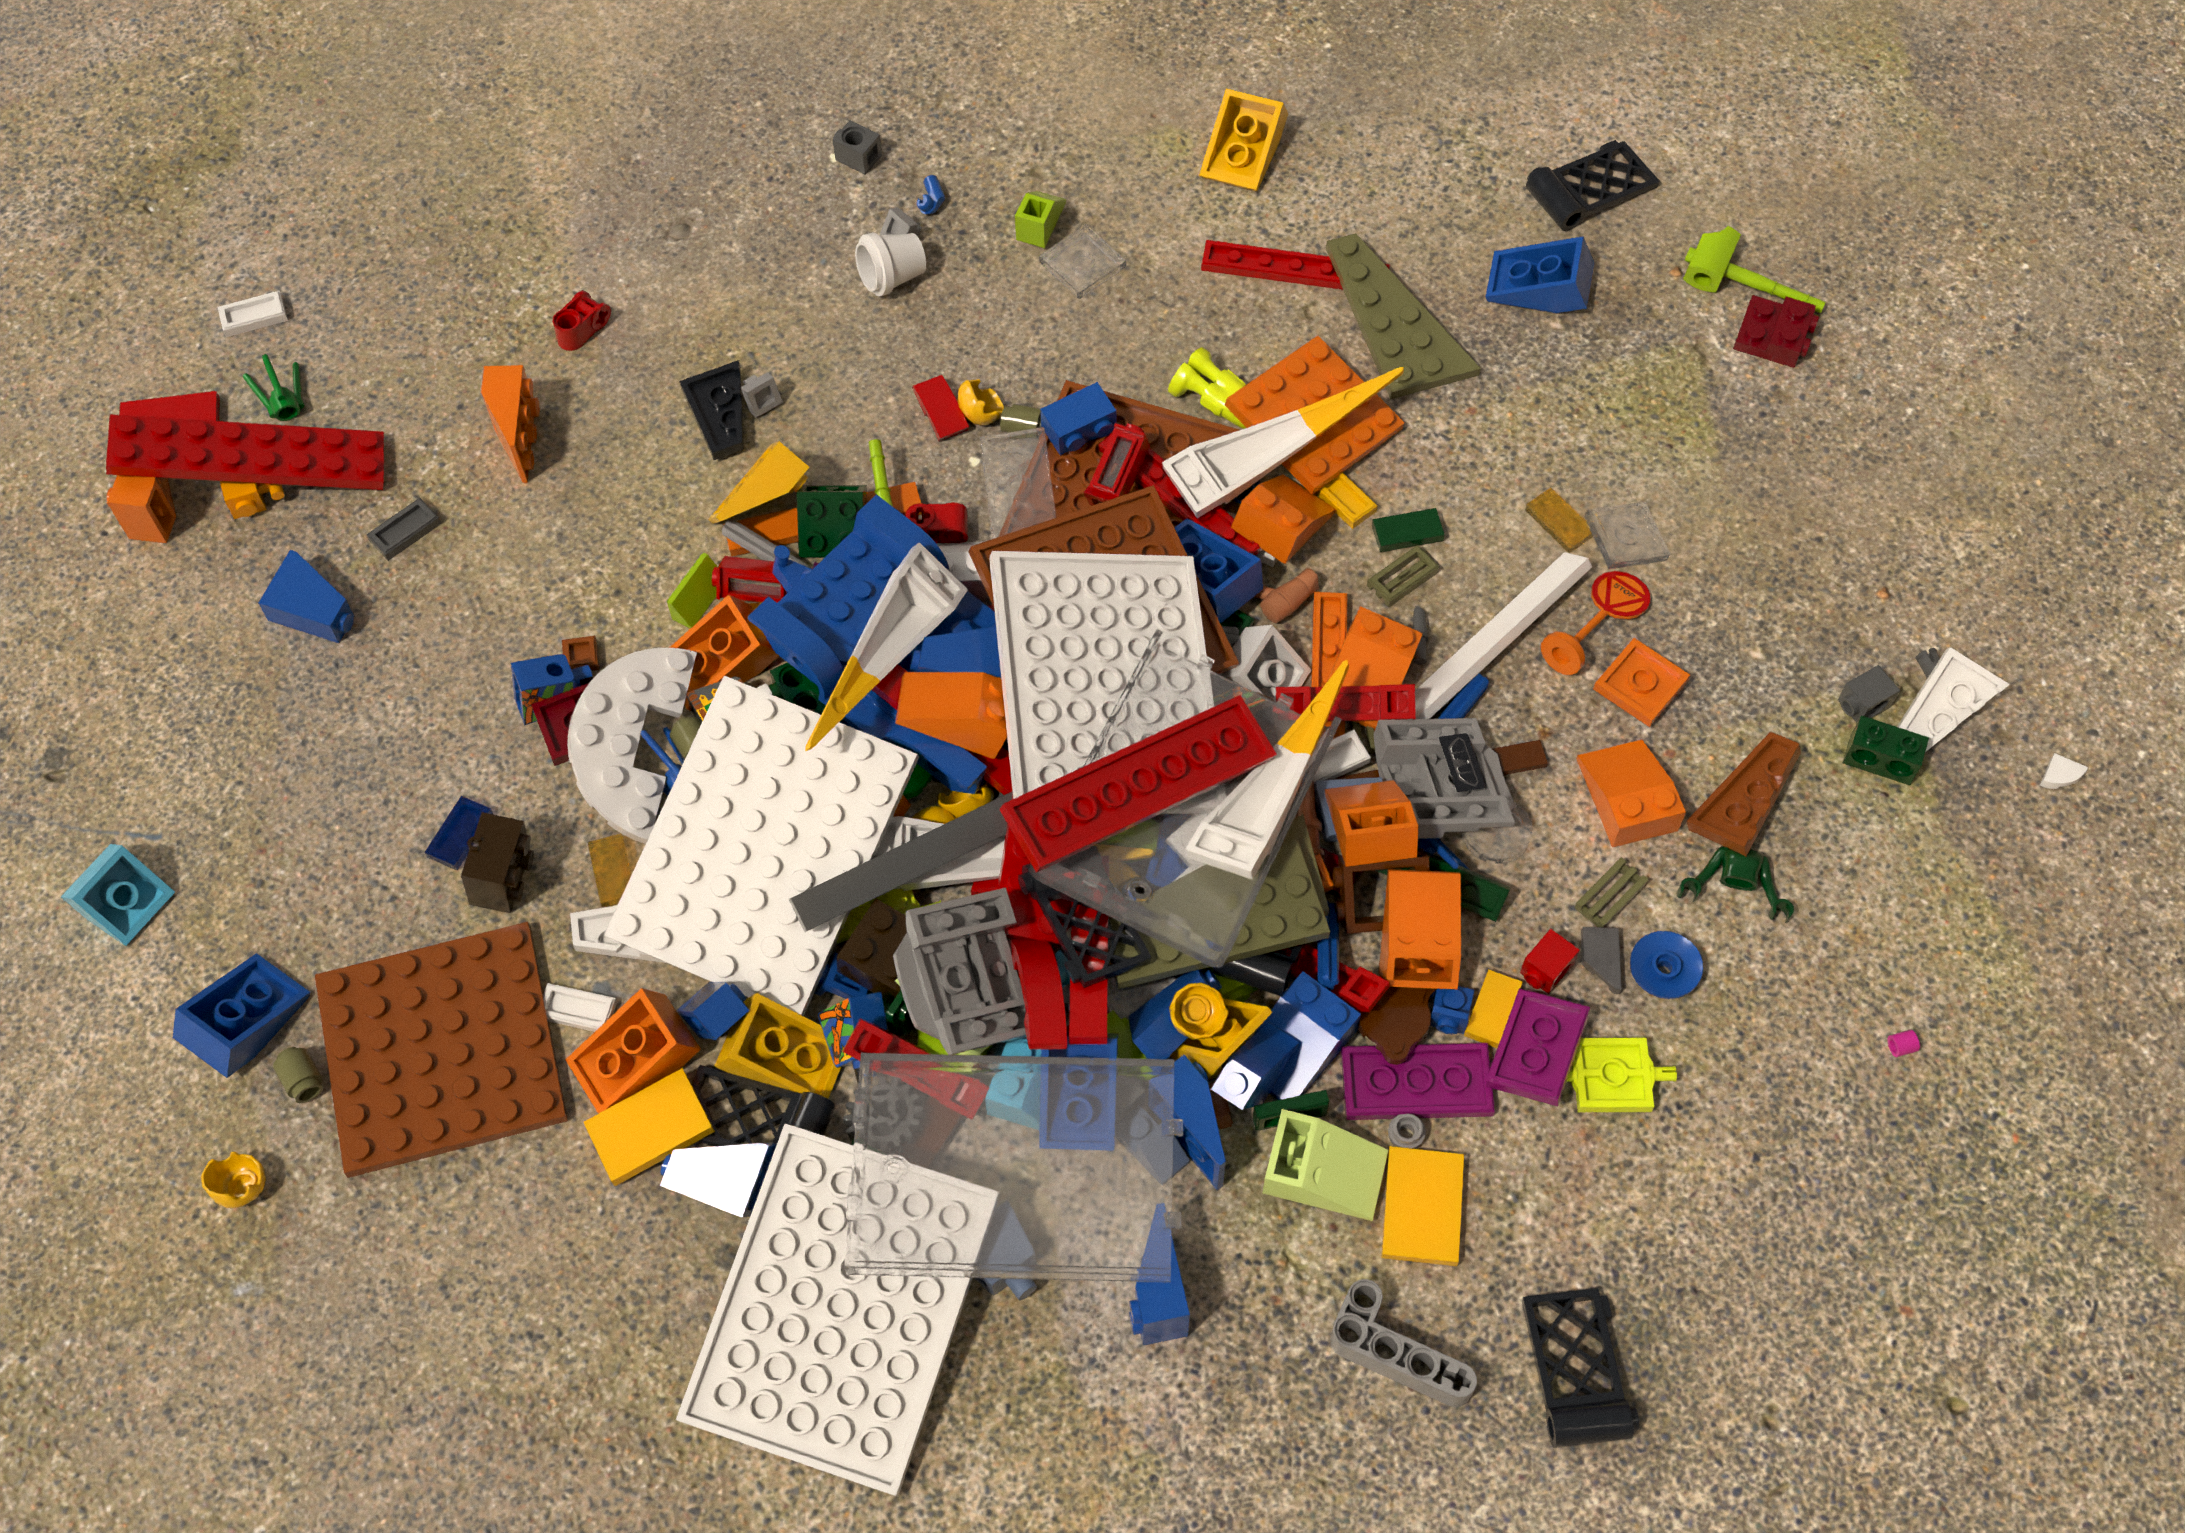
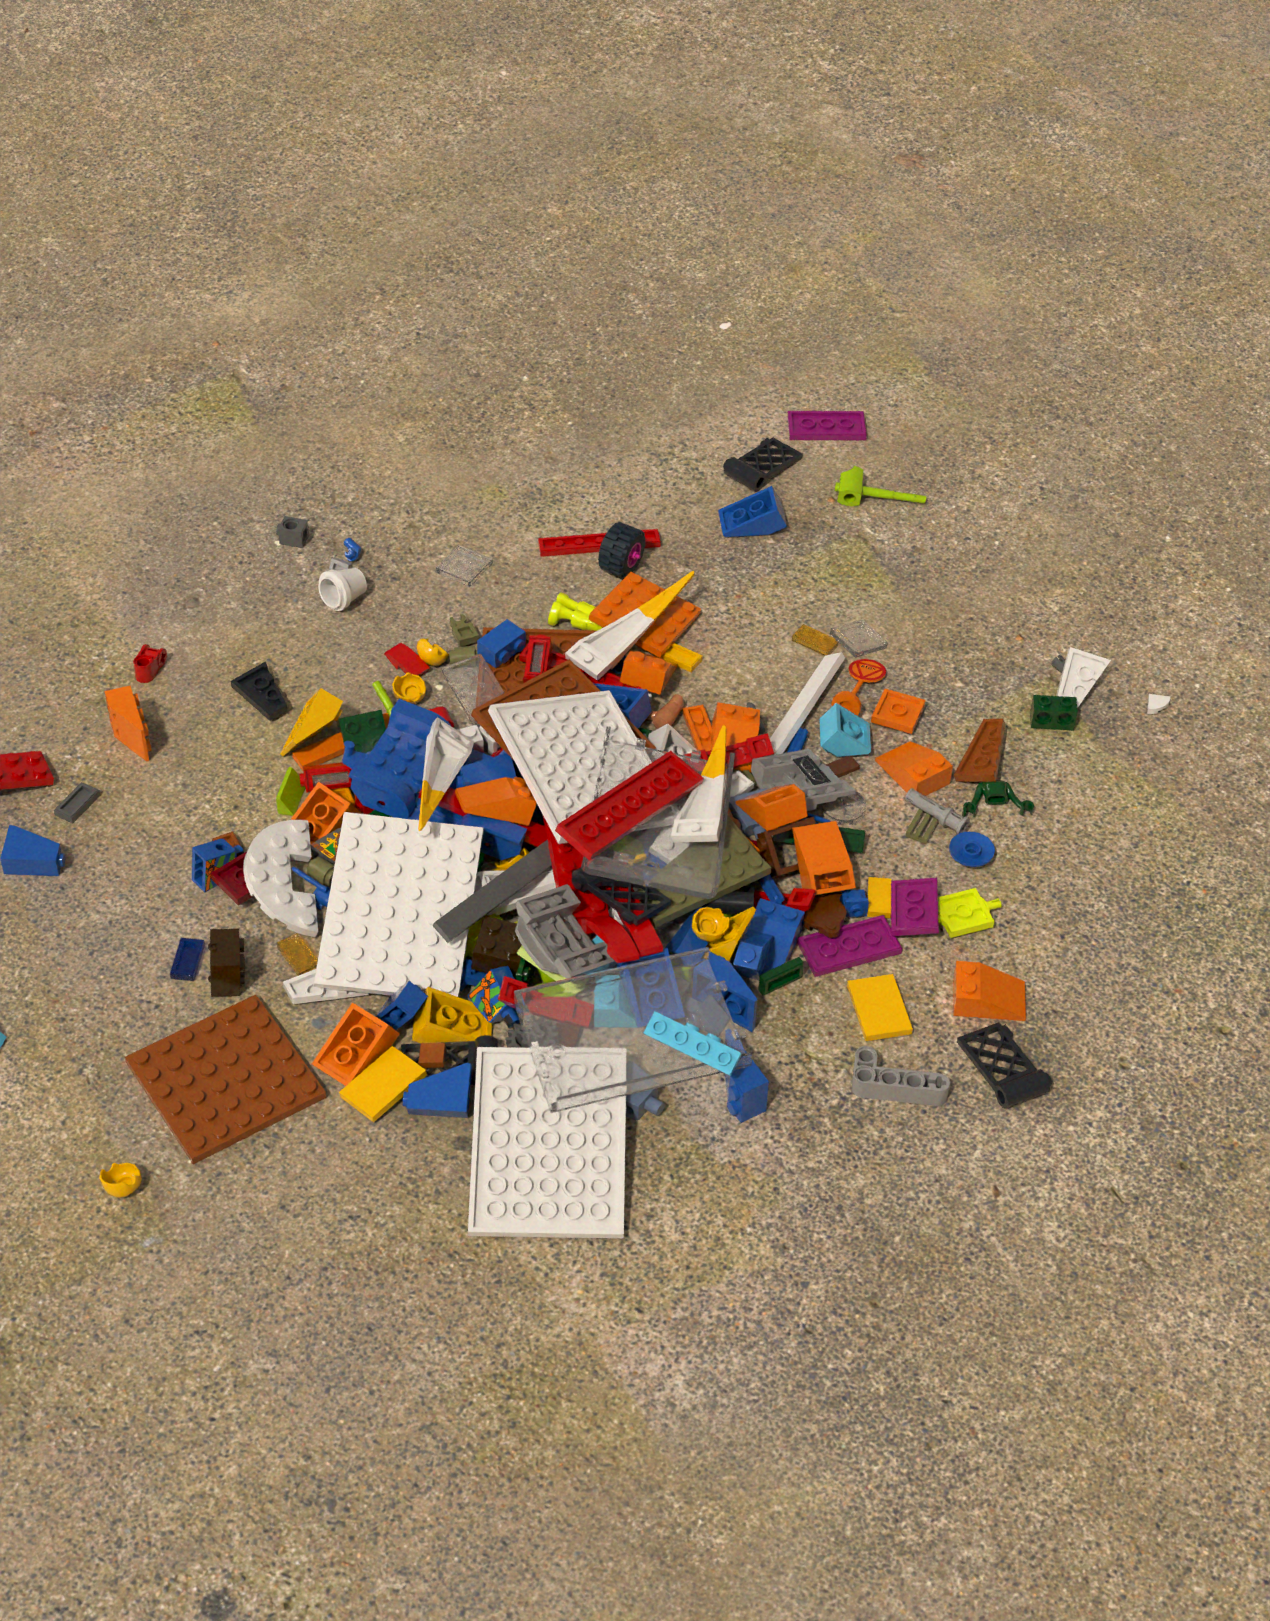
camera: 20 degrees left, 15 degrees down
blue slope [173,953,310,1078] -> none
olive brick [273,1047,323,1103] -> none
white tile [543,983,617,1032] -> none
light grey axle [721,518,810,568] -> none
light grey tile [740,372,783,418] -> none
lime slope [1015,191,1066,248] -> none
yellow slope [1199,89,1288,191] -> none
yellowish green slope [1262,1109,1389,1221] -> none
olive wing [1326,233,1481,400] -> none
olive tile [1367,545,1440,608] -> none
dark green tile [1371,508,1445,552] -> none
light grey plate [1388,1114,1426,1149] -> none
red brick [1520,928,1580,994] -> none
flat silver tile [1581,927,1621,994] -> none
dark red plate [1733,295,1819,368] -> none
dark grey brick [1838,665,1900,723] -> none
dark pink piece [1887,1029,1920,1058] -> none
none -> yellow hair [392,672,426,704]
none -> dark orange tile [418,1043,446,1068]
none -> olive plate [450,614,479,647]
none -> black wheel [598,522,646,578]
none -> medium azure bracket [643,1011,742,1076]
none -> magenta tile [787,411,867,441]
none -> medium azure slope [820,703,871,757]
none -> light grey pin [905,788,970,834]
none -> orange slope [953,961,1026,1021]

